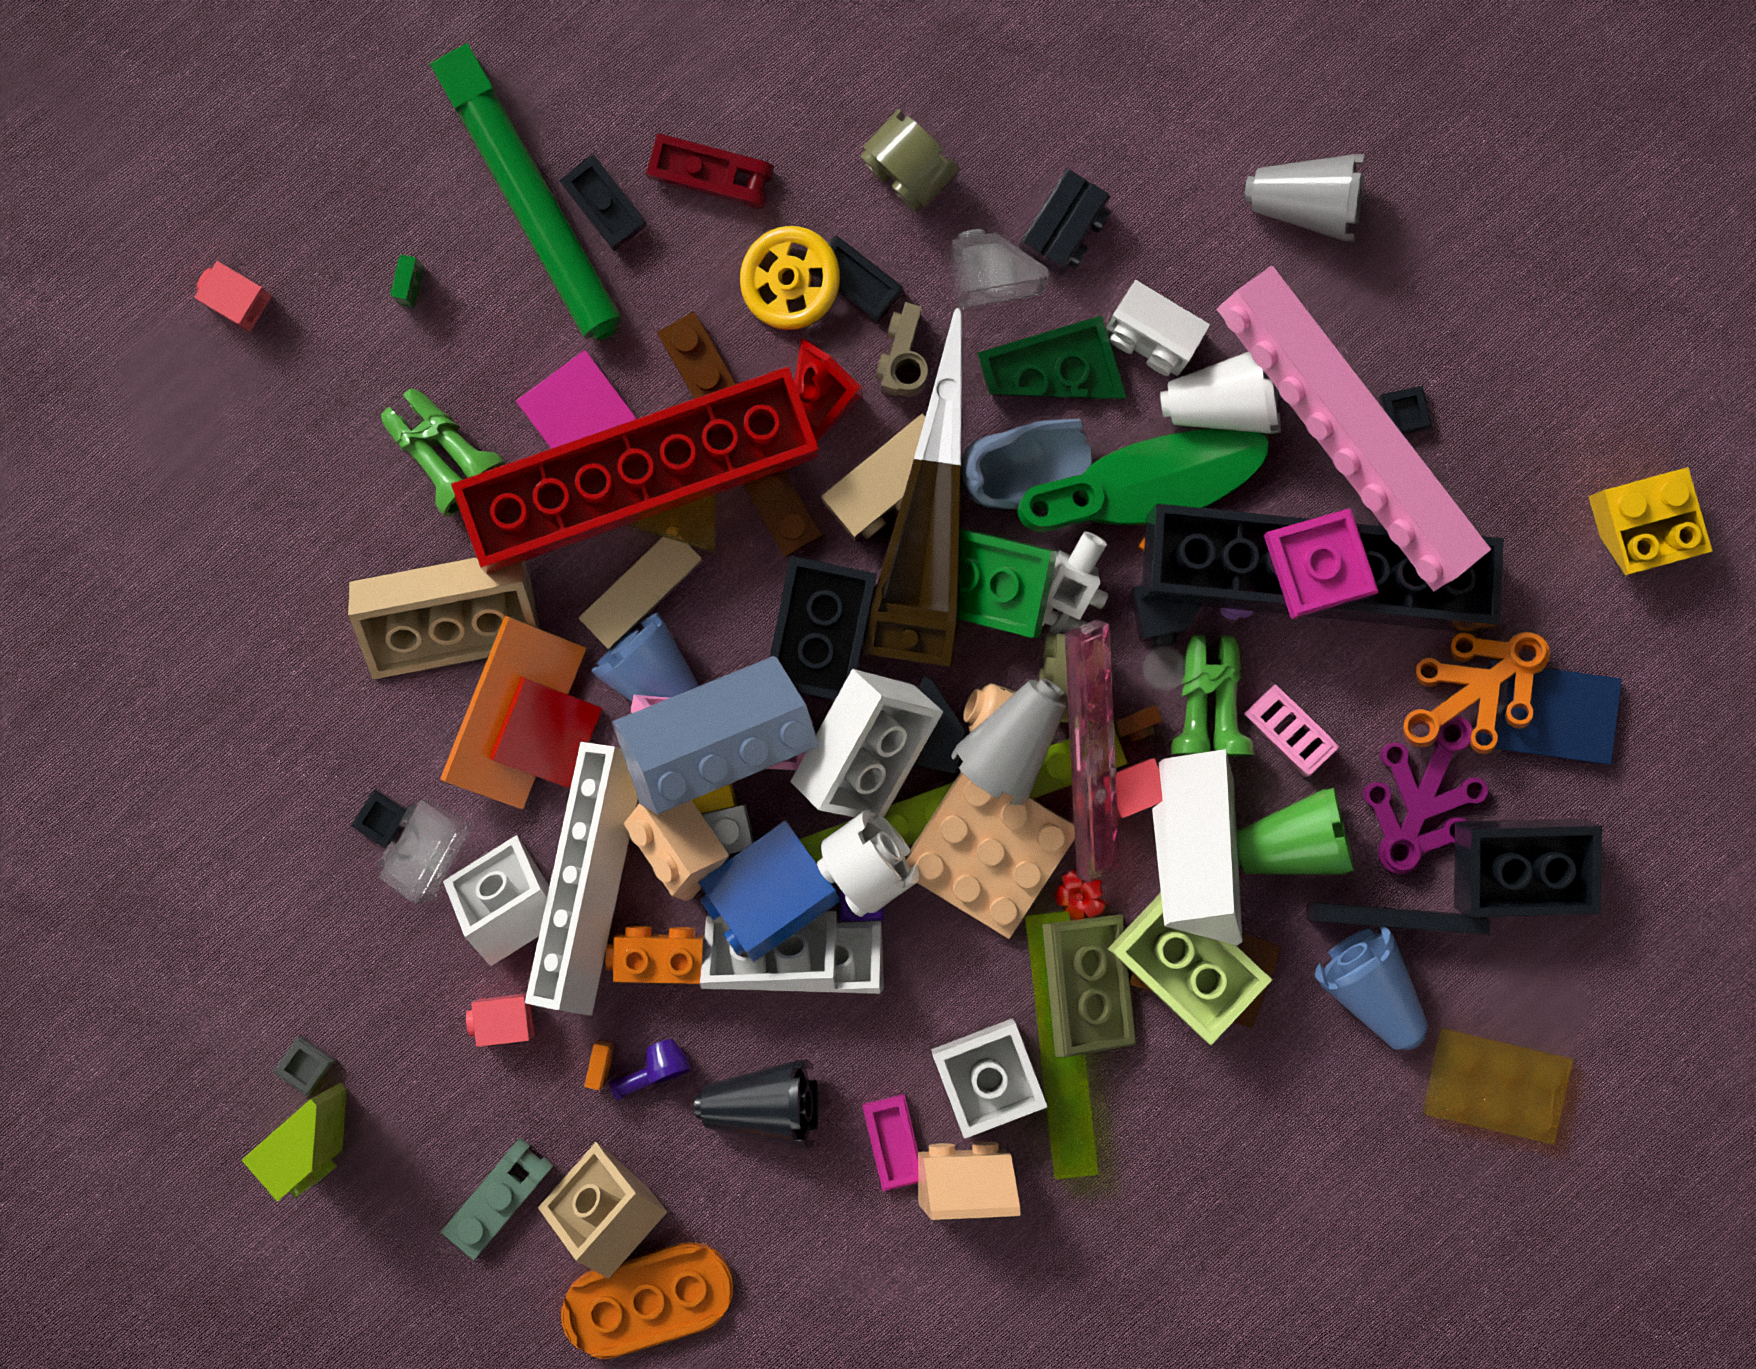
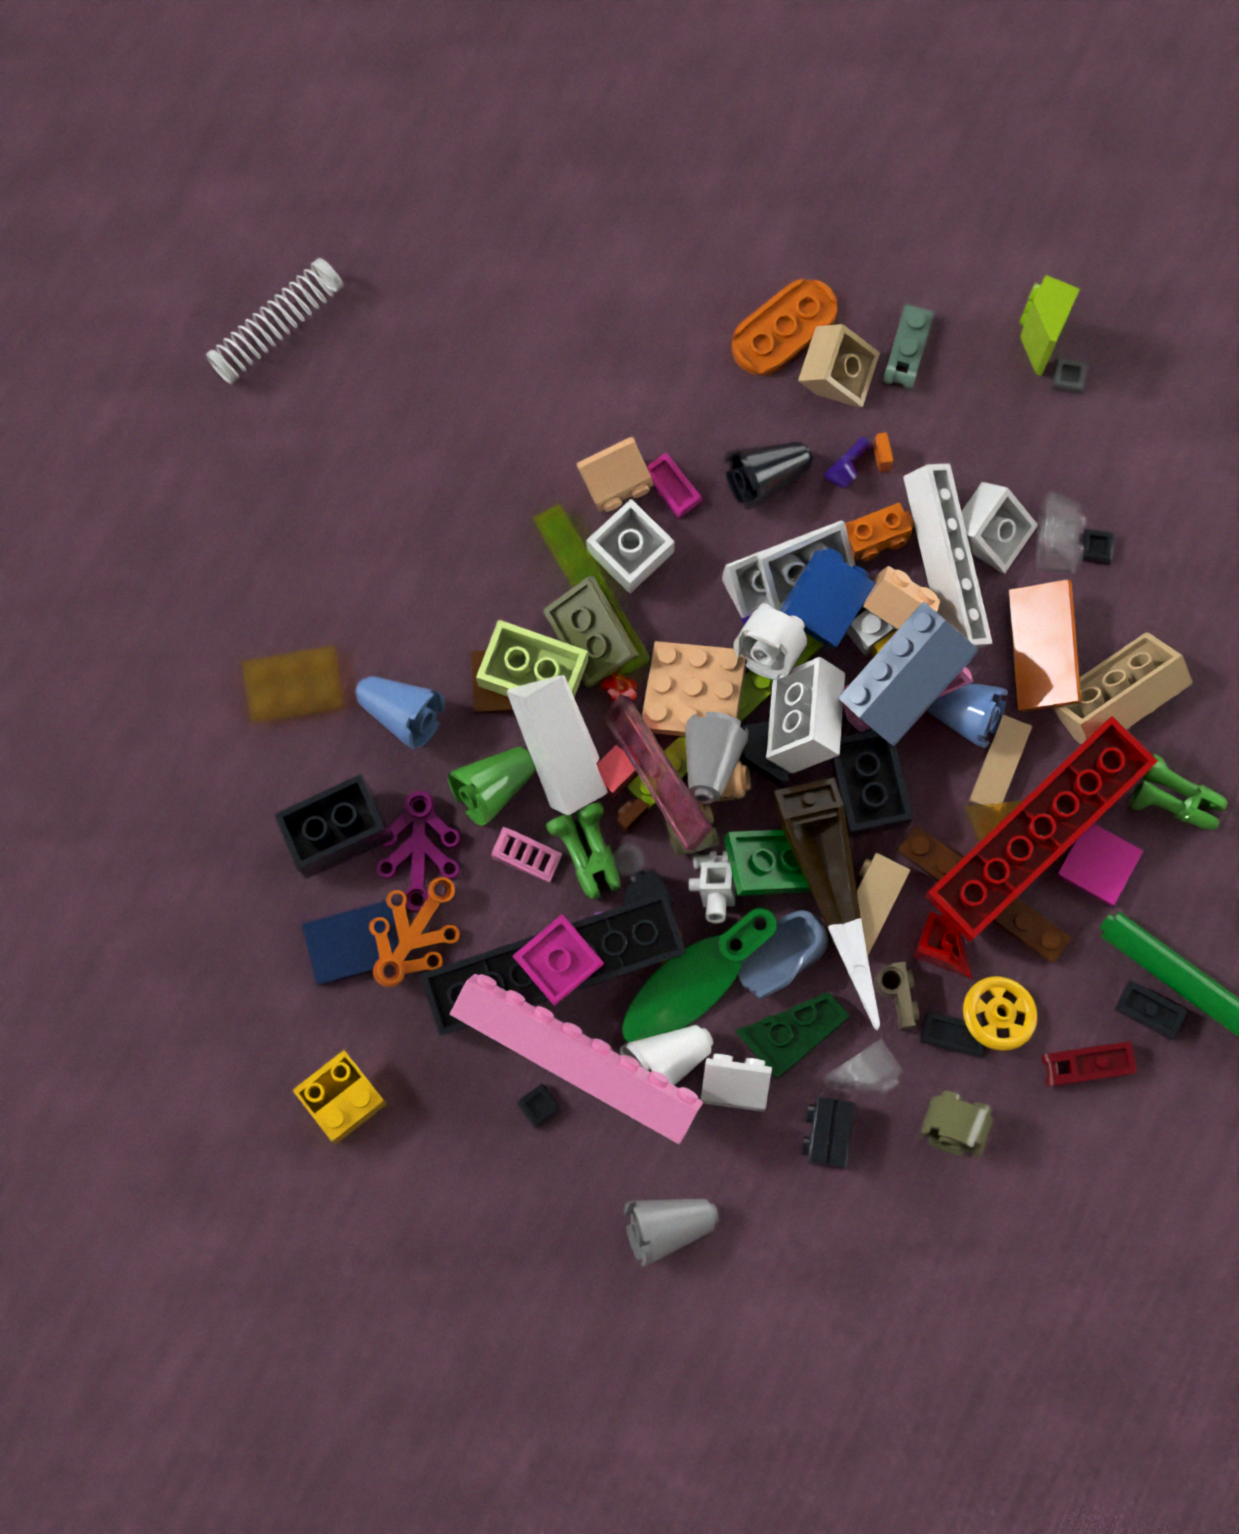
camera: 160 degrees right, 10 degrees down
coral brick [466,993,535,1047] -> none
red tile [489,677,602,789] -> none
black tile [1306,902,1491,935] -> none

